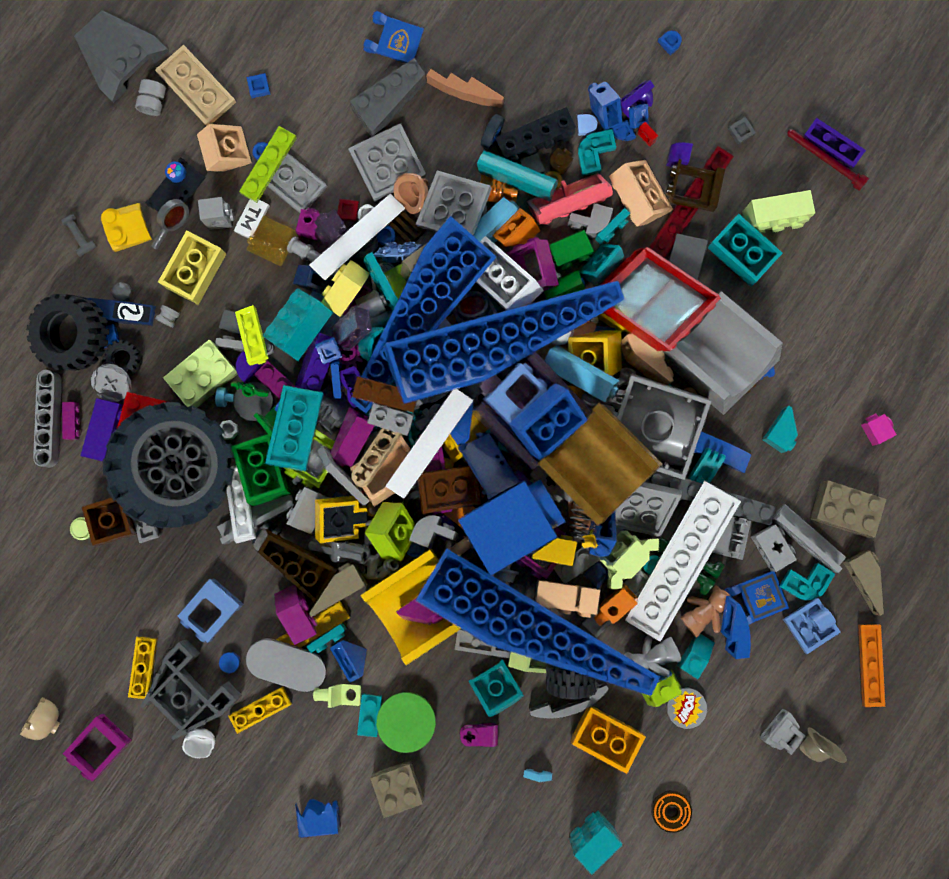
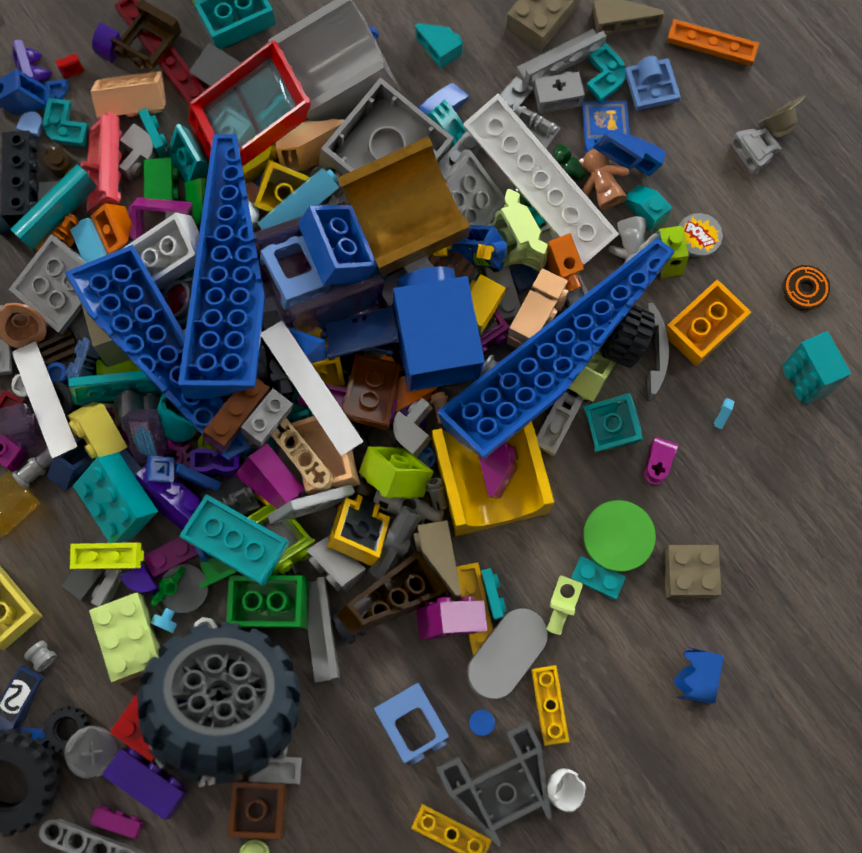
camera: 70 degrees left, 10 degrees down
white tile [226,466,256,543] -> none
blue slope [330,640,367,683] -> none
blue tile [629,104,649,129] -> none

